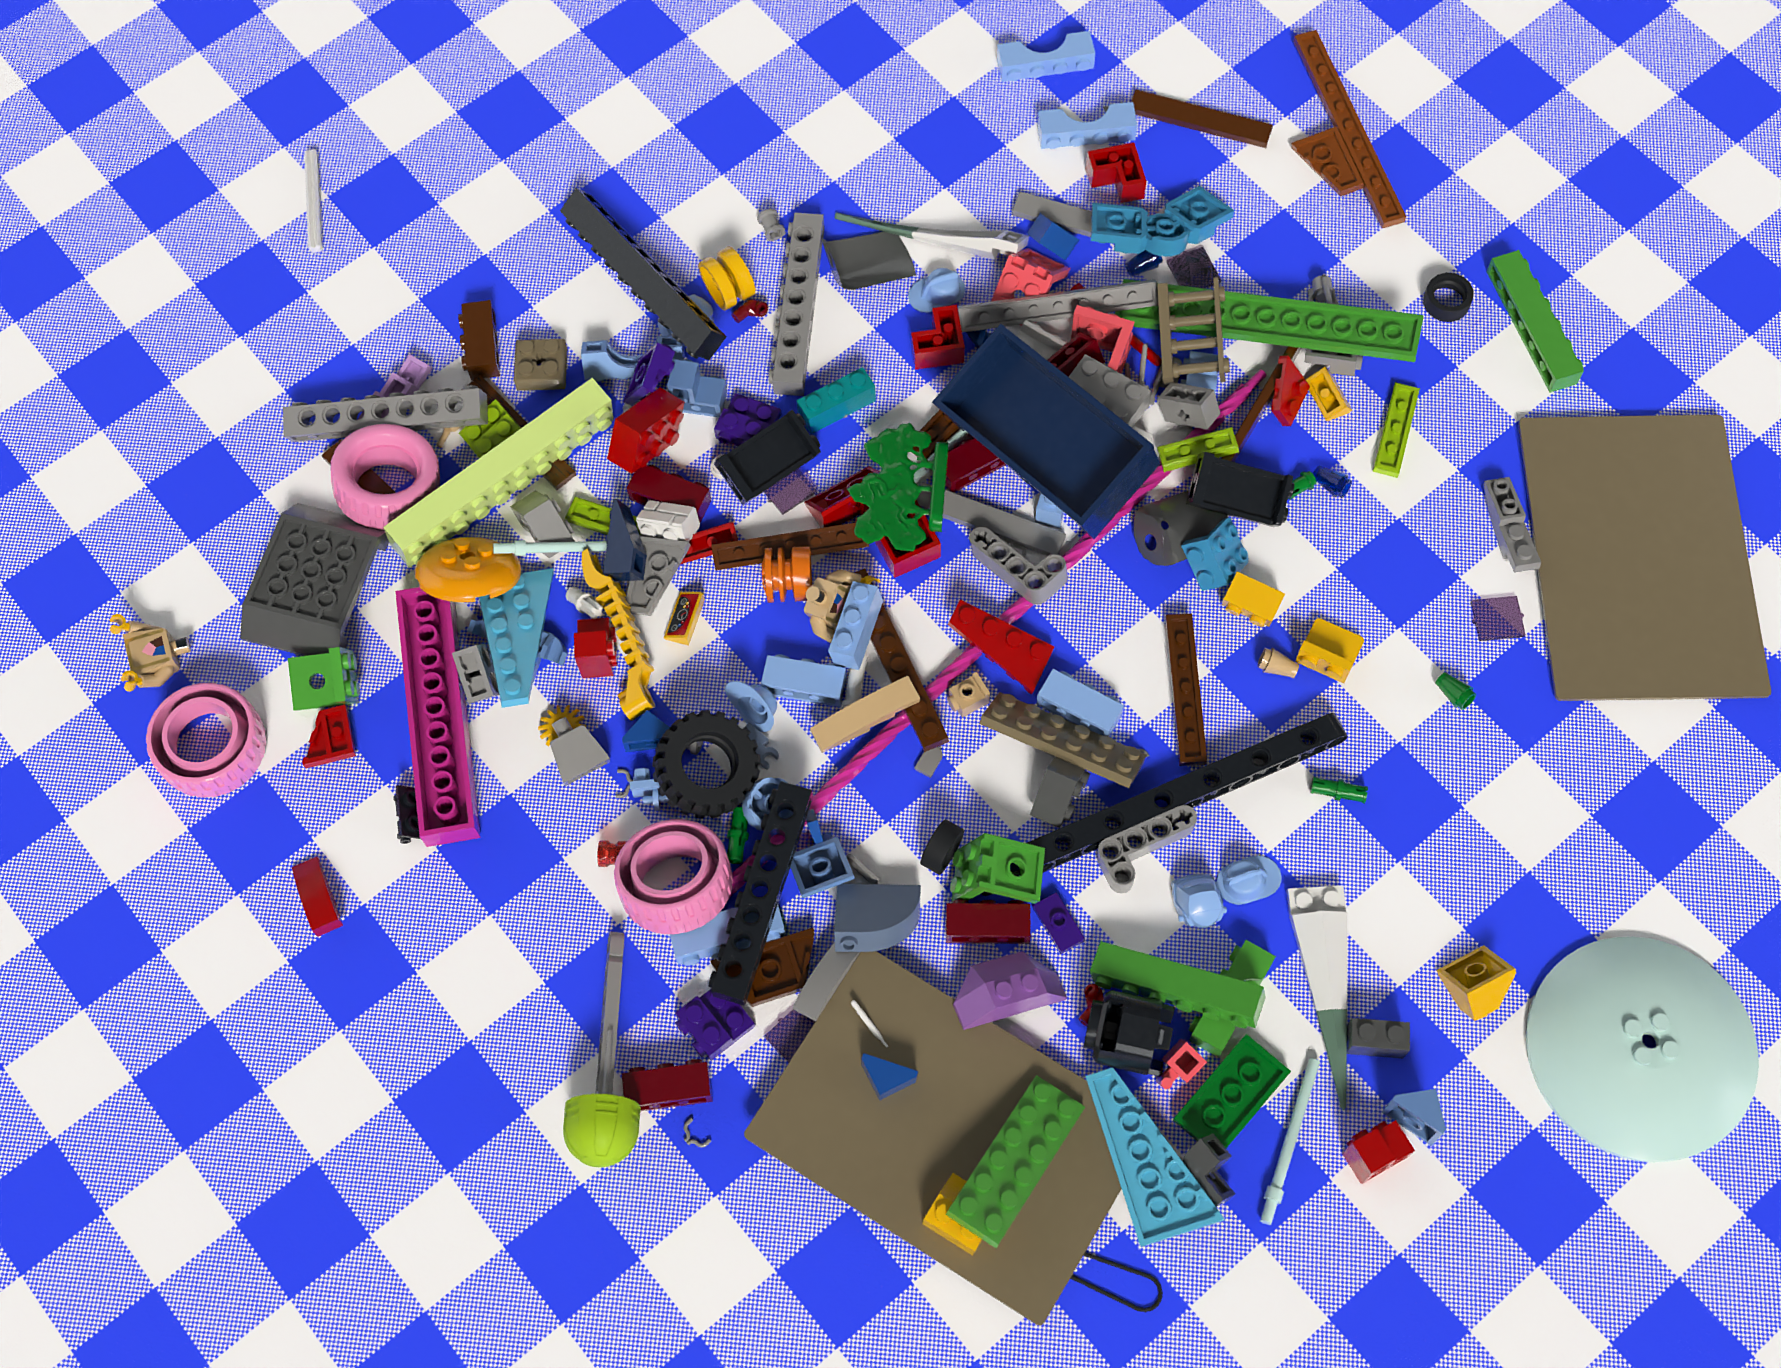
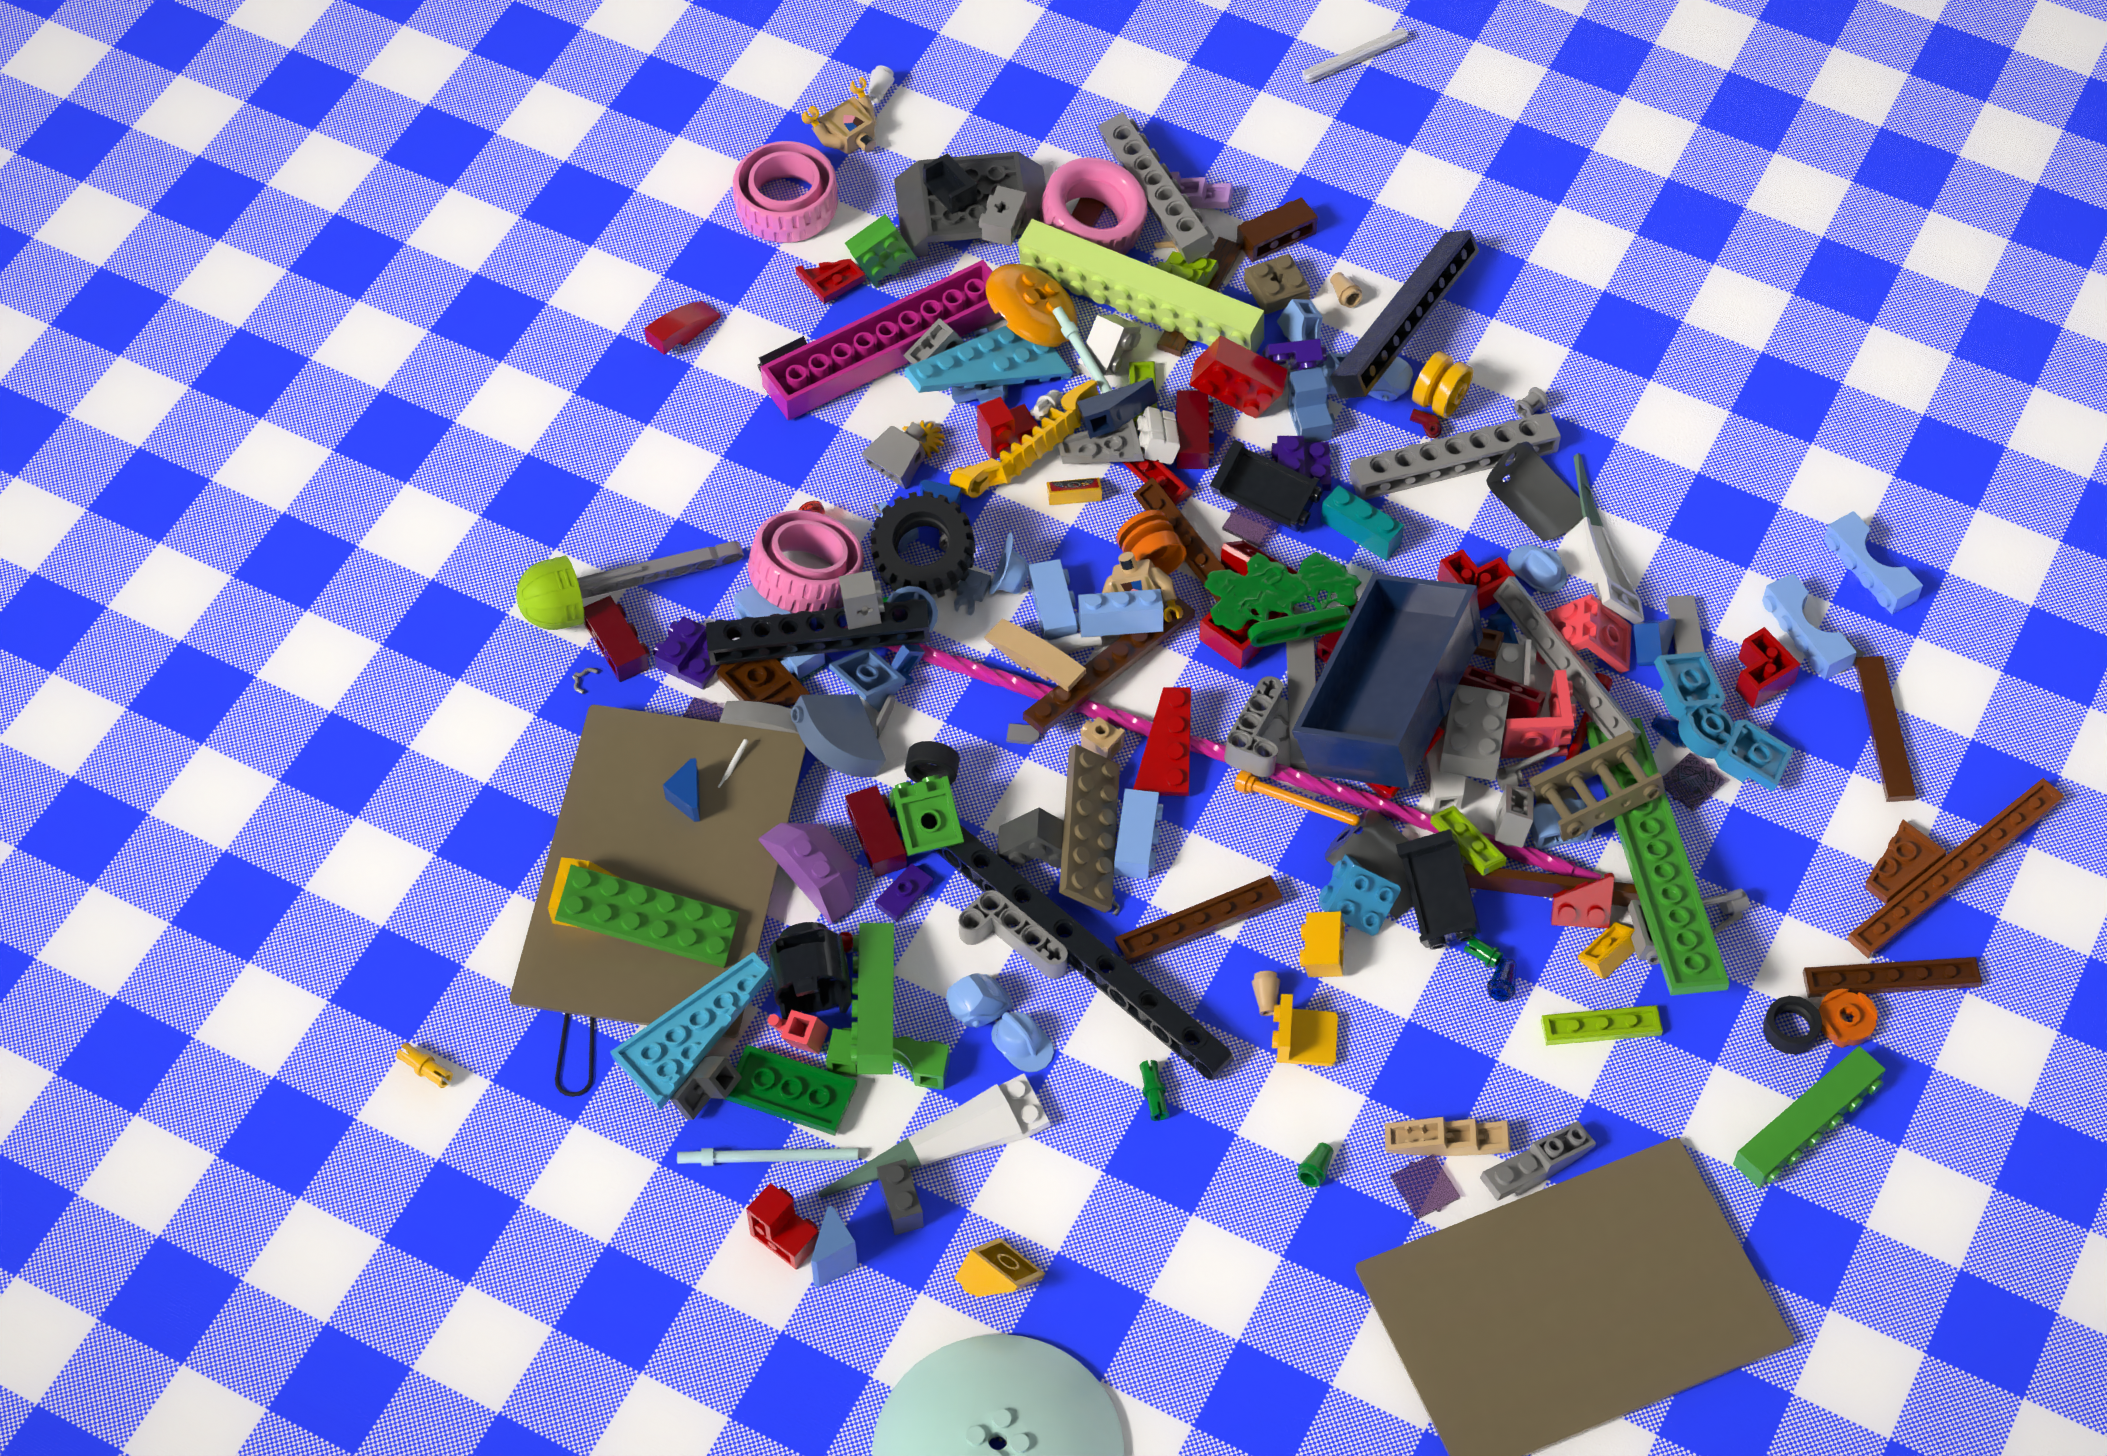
camera: 65 degrees right, 10 degrees down
none -> light grey brick [839,570,885,630]
none -> white cone [868,65,894,104]
none -> black panel [923,153,977,214]
none -> light grey brick [979,185,1027,246]
none -> light orange piece [1234,770,1360,826]
none -> tan cone [1330,272,1362,308]
none -> tan slope [1385,1117,1511,1156]
none -> reddish brown tile [1802,957,1982,998]
none -> orange plate [1818,989,1878,1048]

